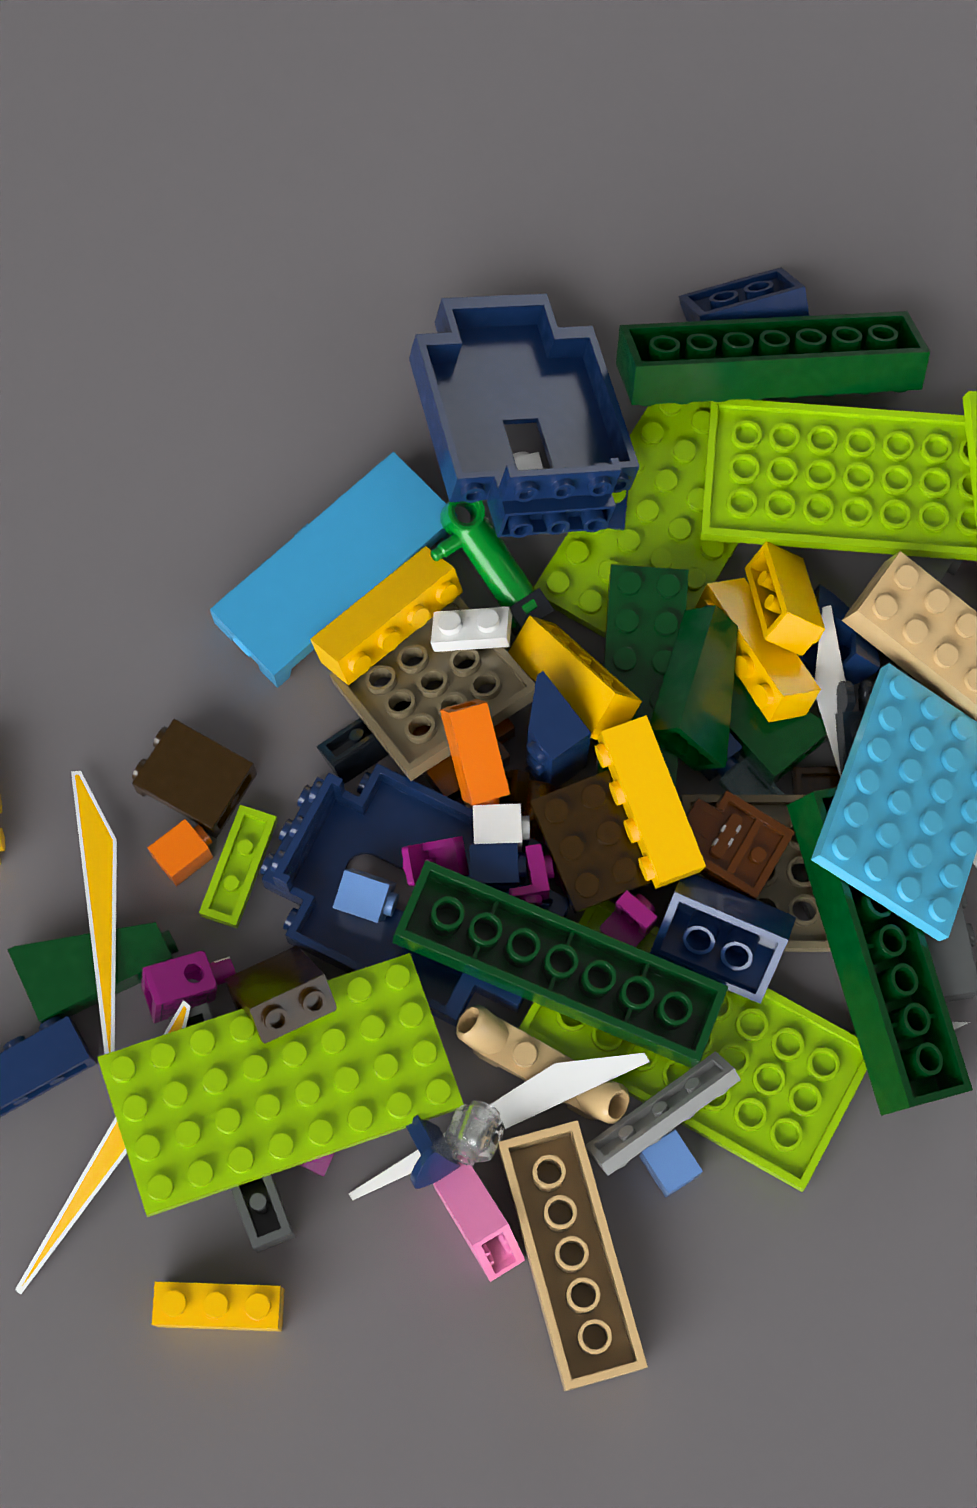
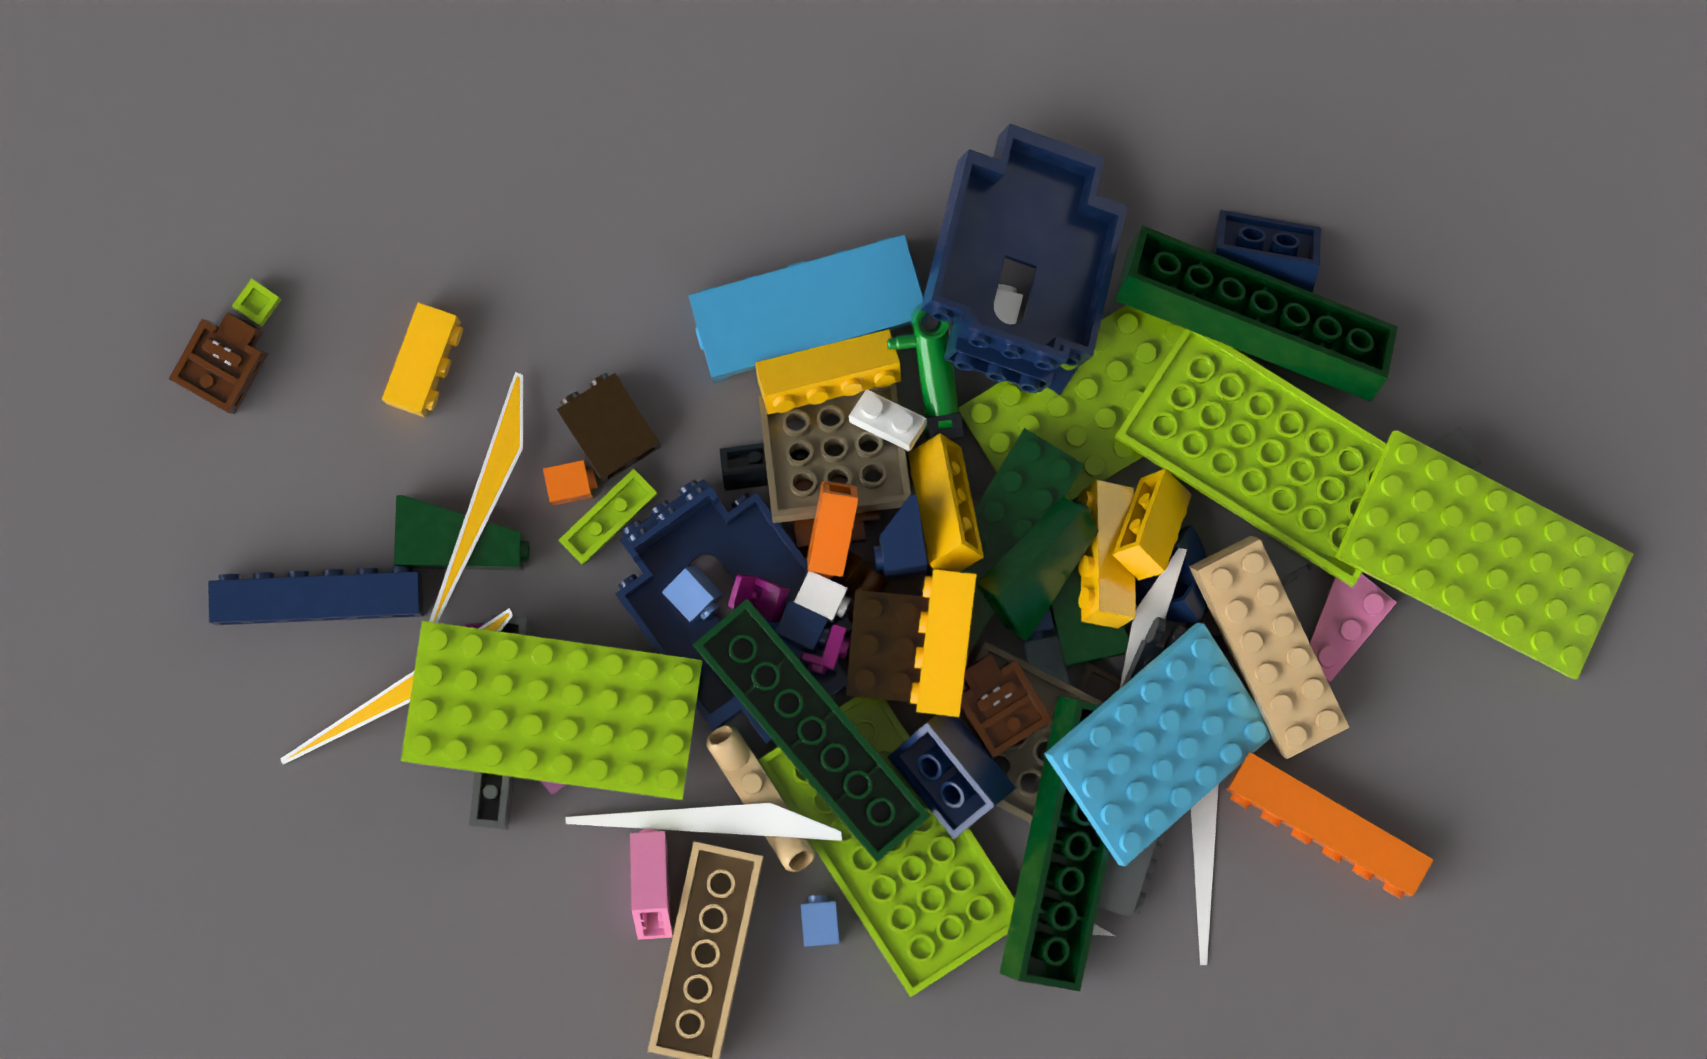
camera: 30 degrees right, 10 degrees up
magenta torso [141,951,236,1024] -> none
yellow brick [152,1282,285,1331] -> none
dark brown panel [224,945,337,1043] -> none
dark blue tile [406,1115,460,1189] -> none
clear head [444,1101,505,1166] -> none
light grey plate [585,1051,741,1176] -> none
magenta bracket [600,890,657,947] -> none

